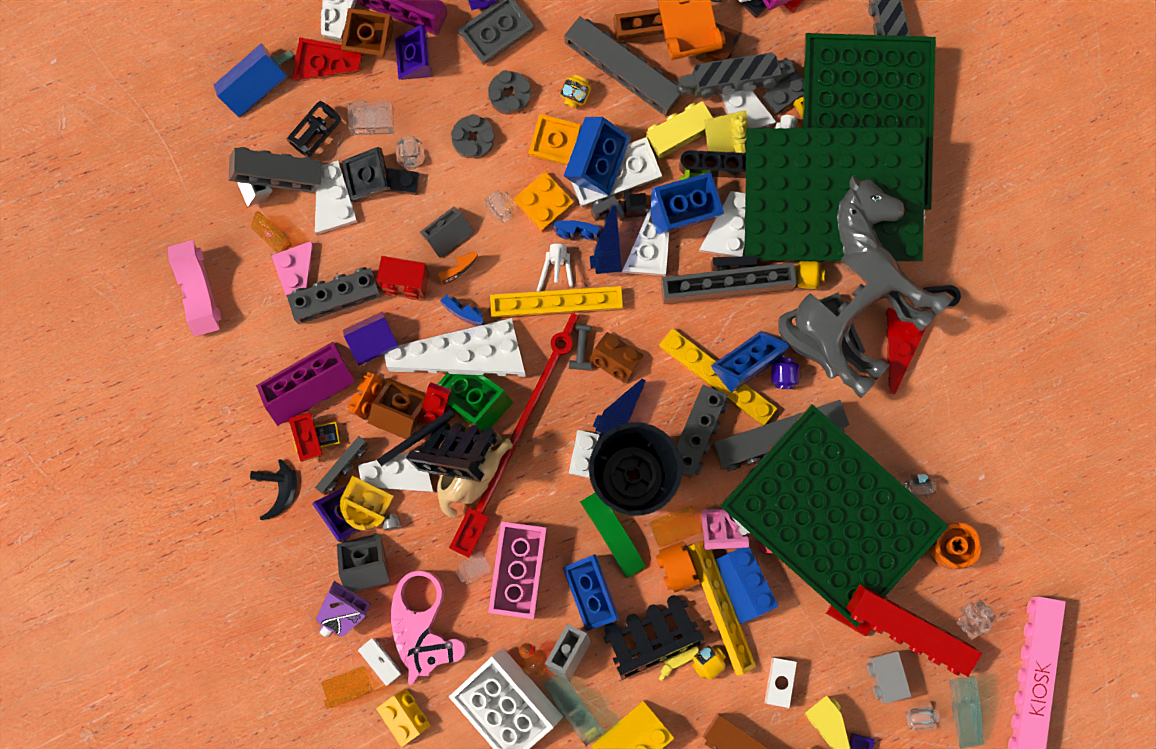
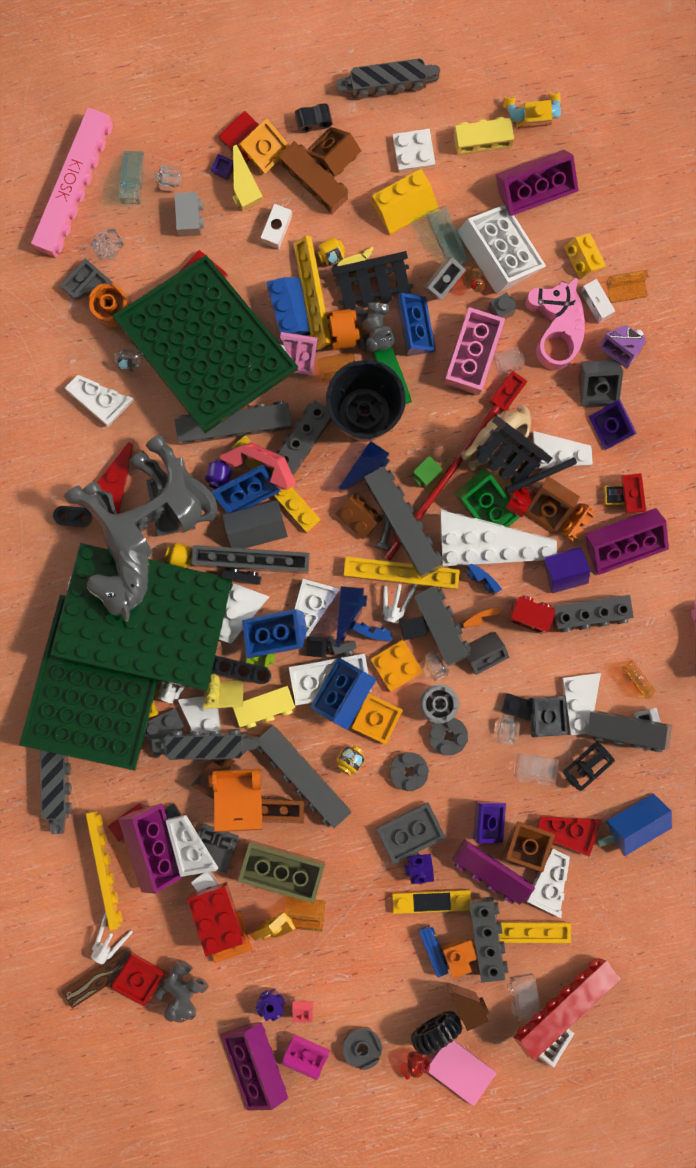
camera: 175 degrees left, 5 degrees up
black piece [250,459,297,520] -> none
bright pink wing [271,241,314,296] -> none
dark grey plate [315,436,368,495] -> none
yellow slope [340,476,393,530] -> none
light grey hinge [382,513,401,531] -> none
white plate [569,430,599,479] -> none
red brick [846,584,982,677] -> none
none -> dark grey wing [60,258,113,300]
none -> white wing [65,375,134,427]
none -> coral slope [220,442,296,490]
none -> dark grey slope [223,500,288,548]
none -> dark grey animal [354,302,395,352]
none -> dark grey brick [364,466,443,579]
none -> black brick [399,616,430,641]
none -> bright green brick [412,456,443,488]
none -> dark grey brick [414,586,471,666]
none -> light grey cone [420,684,459,723]
none -> dark grey brick [488,293,516,319]

